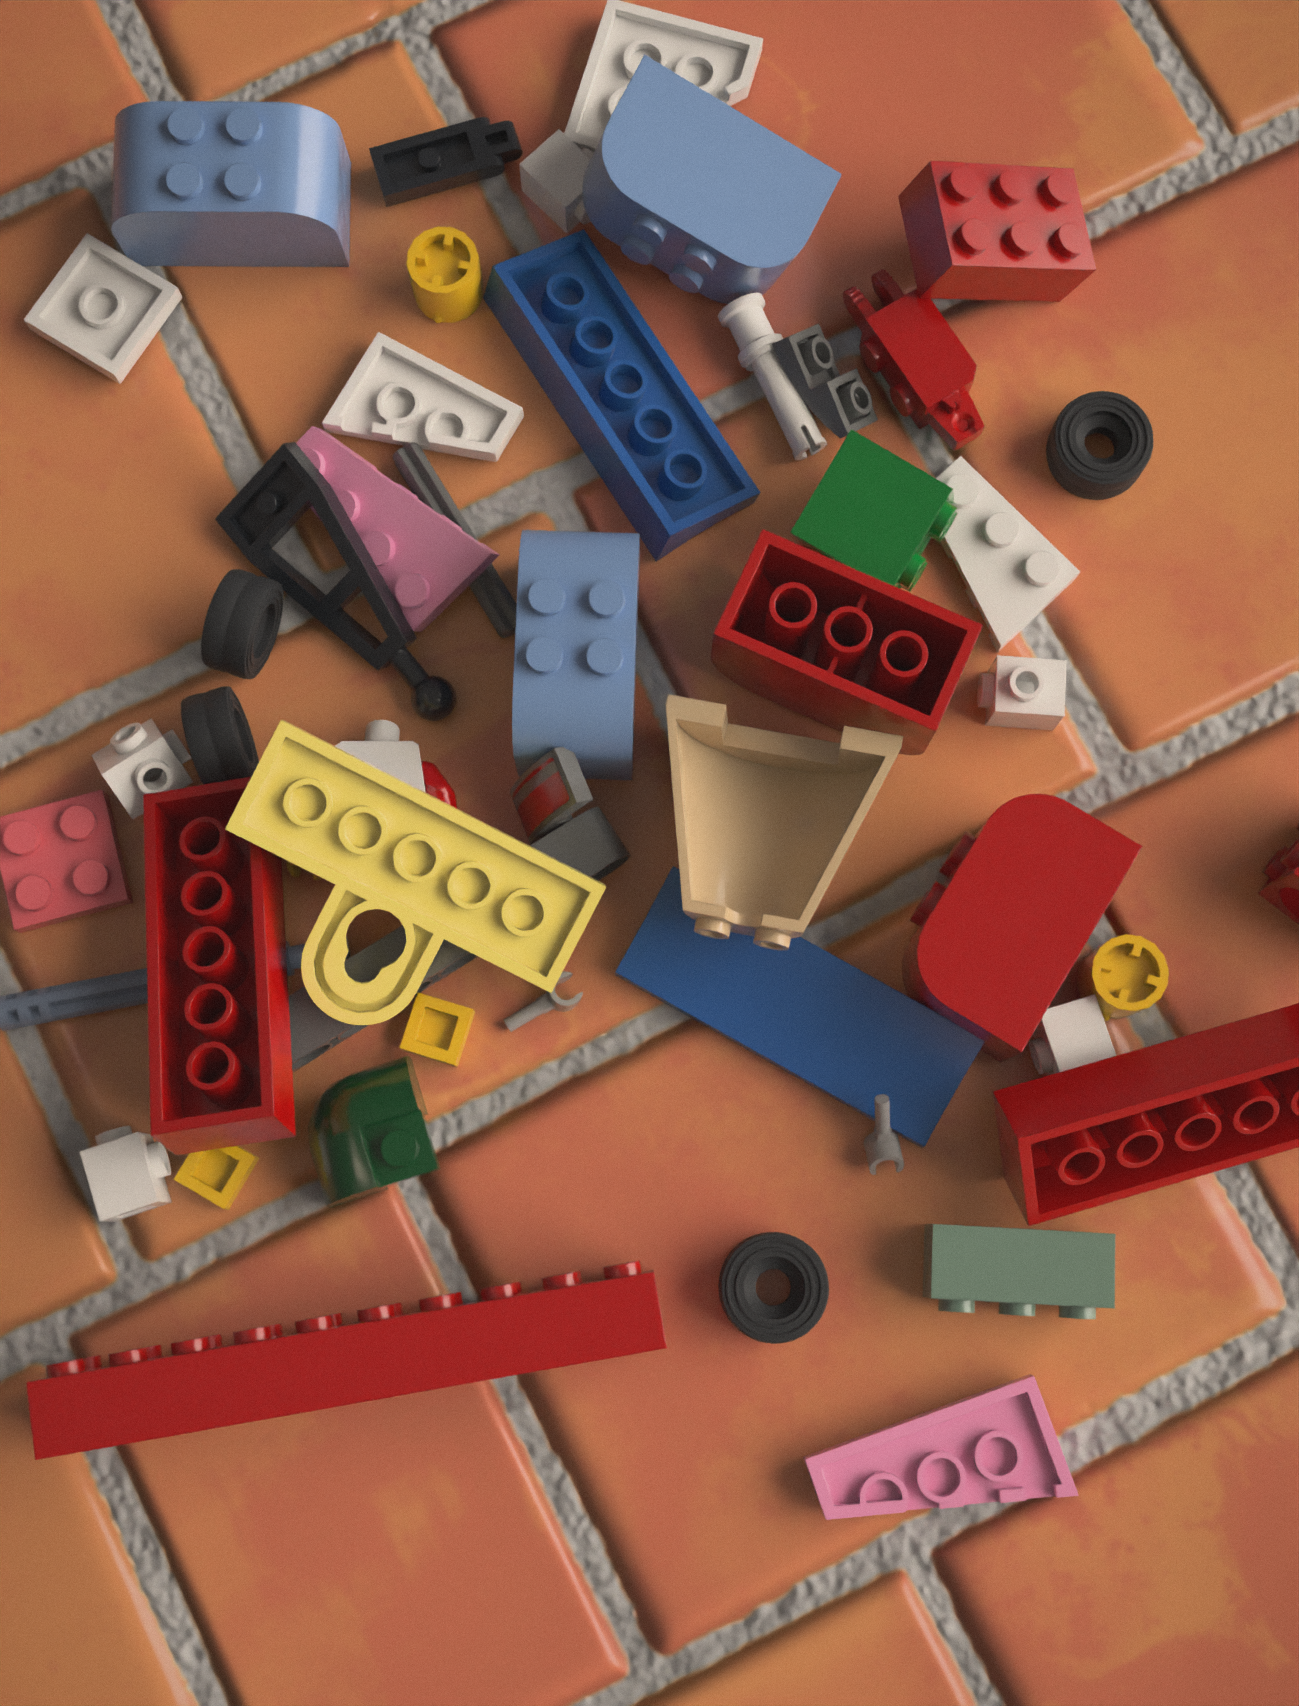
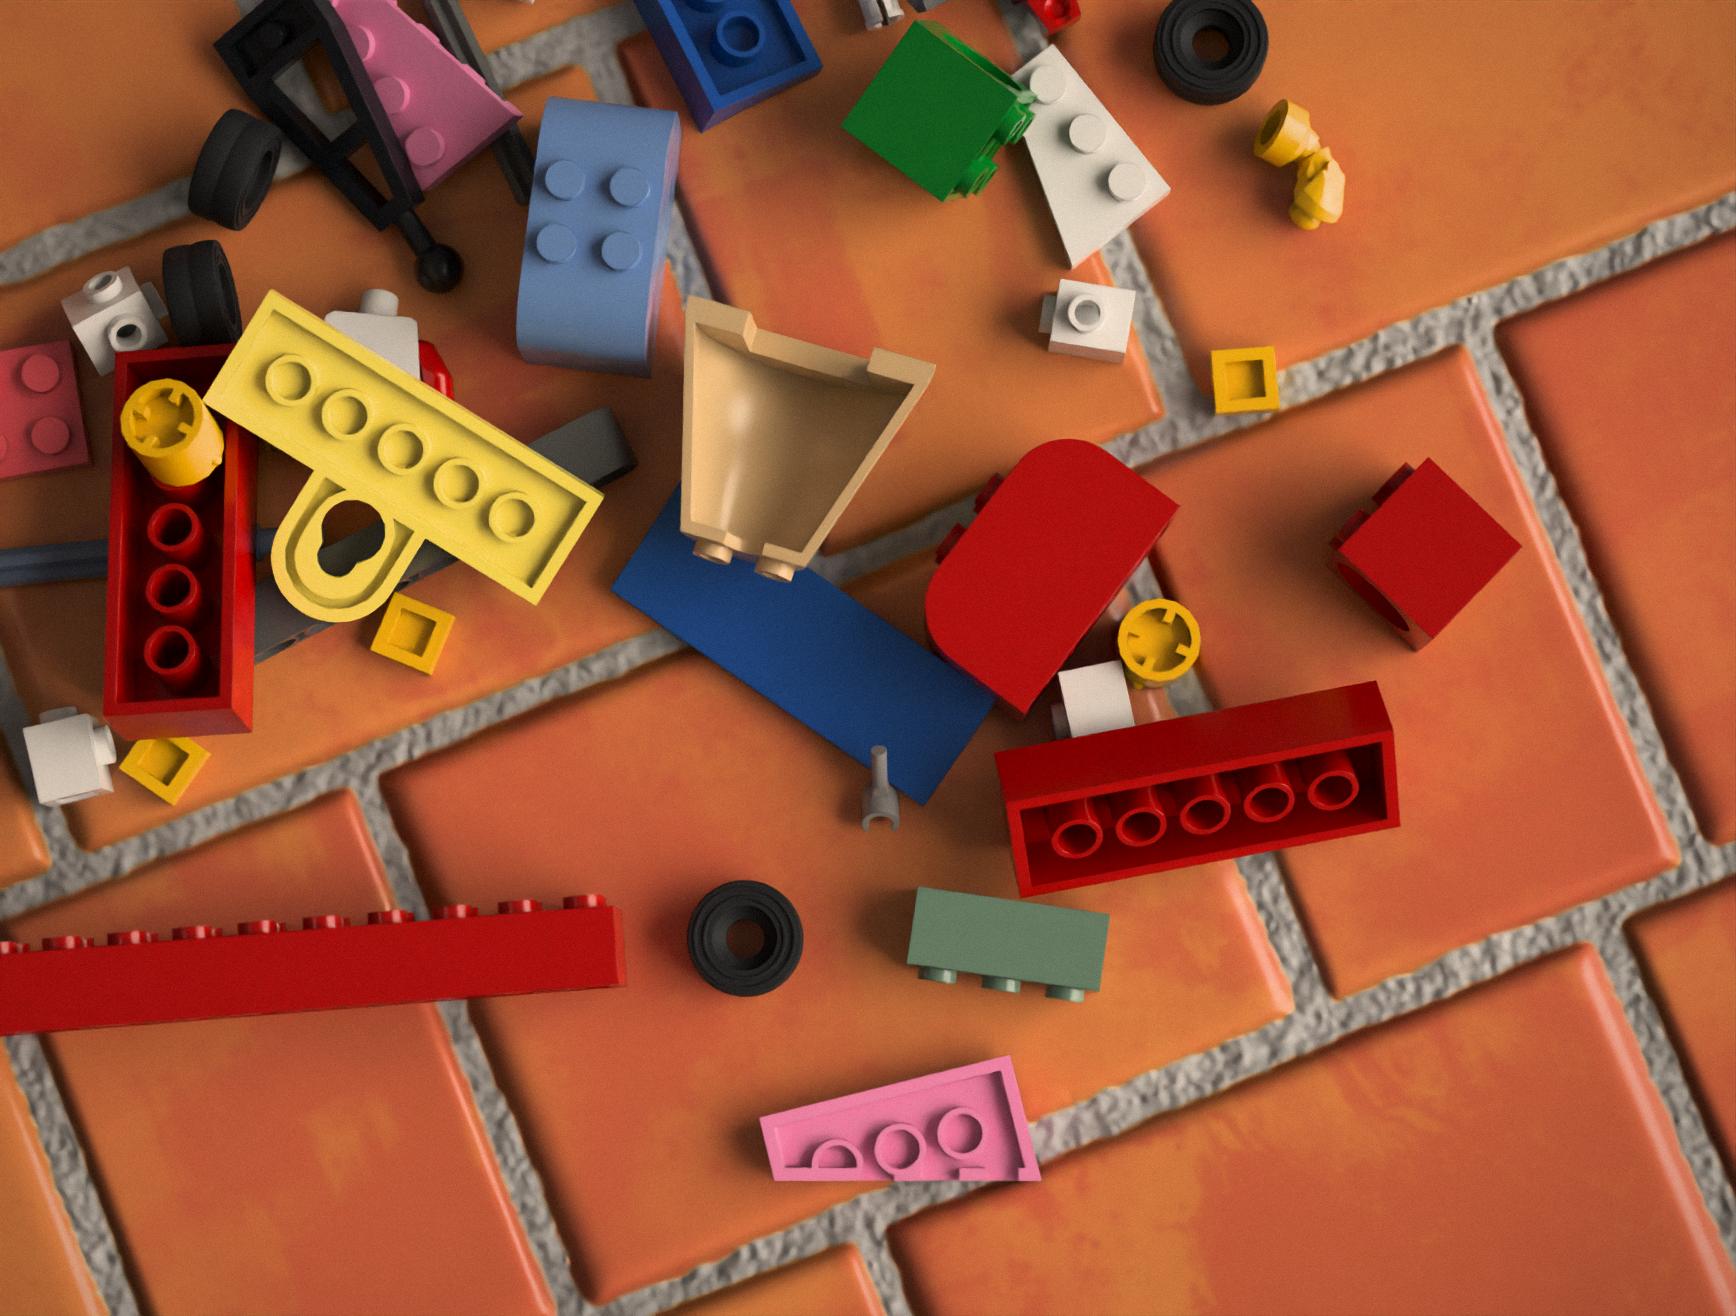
camera: 10 degrees right, 5 degrees up
dark green brick [308,1056,440,1208] -> none
light grey hand [504,971,583,1032] -> none
slope [510,747,593,845] -> none
red brick [710,529,983,755] -> none
none -> yellow piece [121,378,224,487]
none -> yellow tile [1209,346,1279,417]
none -> yellow arm [1253,99,1345,230]

